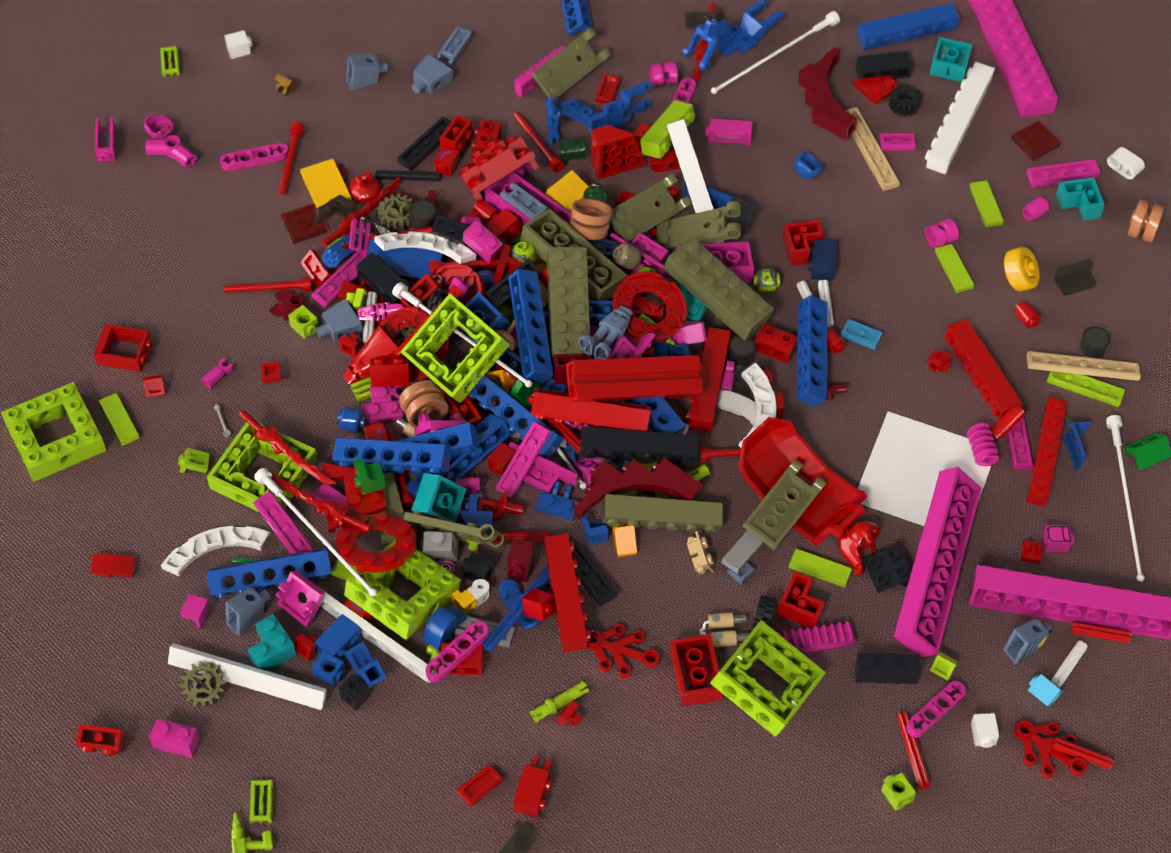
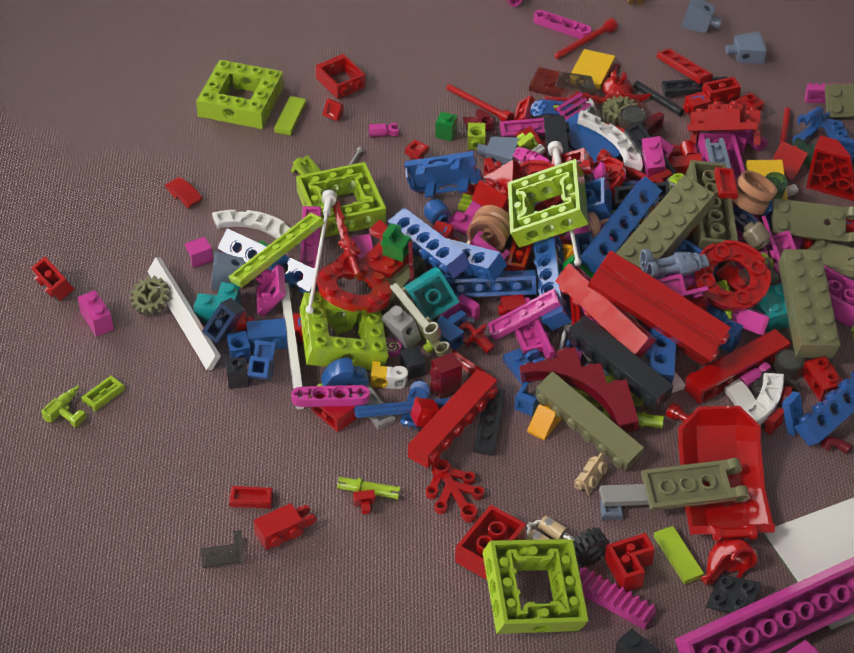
camera: 45 degrees right, 10 degrees down
red sword [239,410,337,485] -> none
sand blue hinge [436,26,472,65] -> none
none -> dark blue brick [202,298,246,344]
none -> lime tile [229,213,325,288]
none -> blue piece [404,151,483,198]
none -> dark red piece [408,242,414,282]
none -> green brick [435,112,457,141]
none -> red tile [657,48,713,84]
none -> red tile [714,167,738,199]
none -> red piece [772,141,808,181]
none -> blue plate [782,391,804,436]

